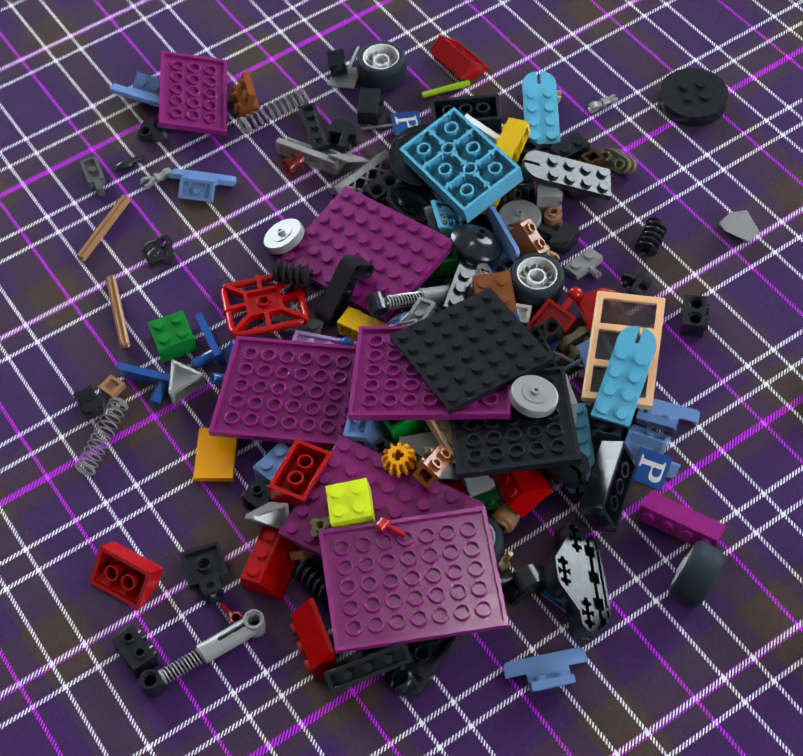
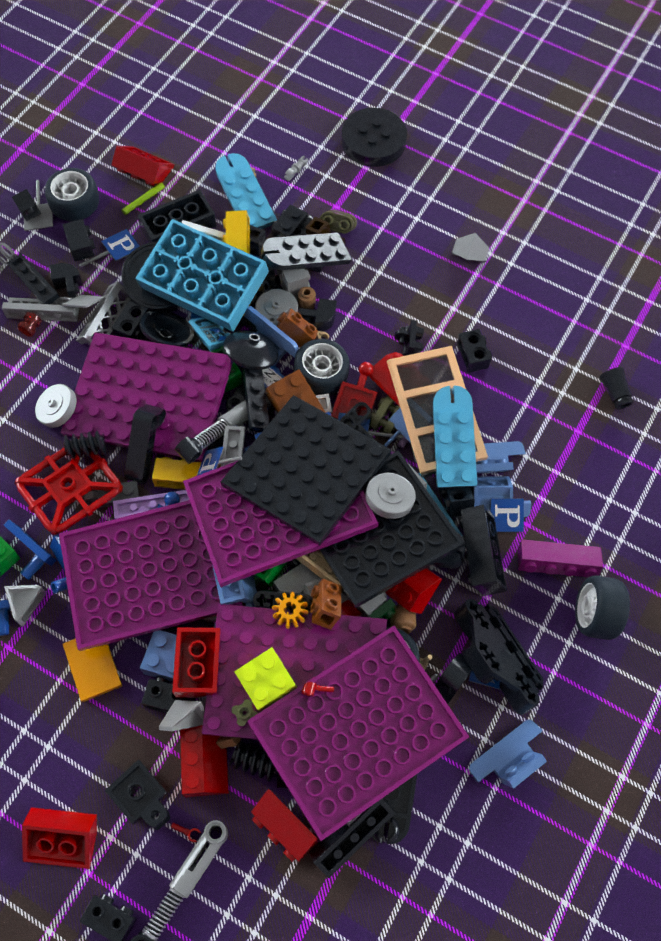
camera: 30 degrees left, 10 degrees up
light grey piece [424,206,440,233] -> none
light grey plate [564,247,603,280] -> none
black piece [634,217,667,256] -> none

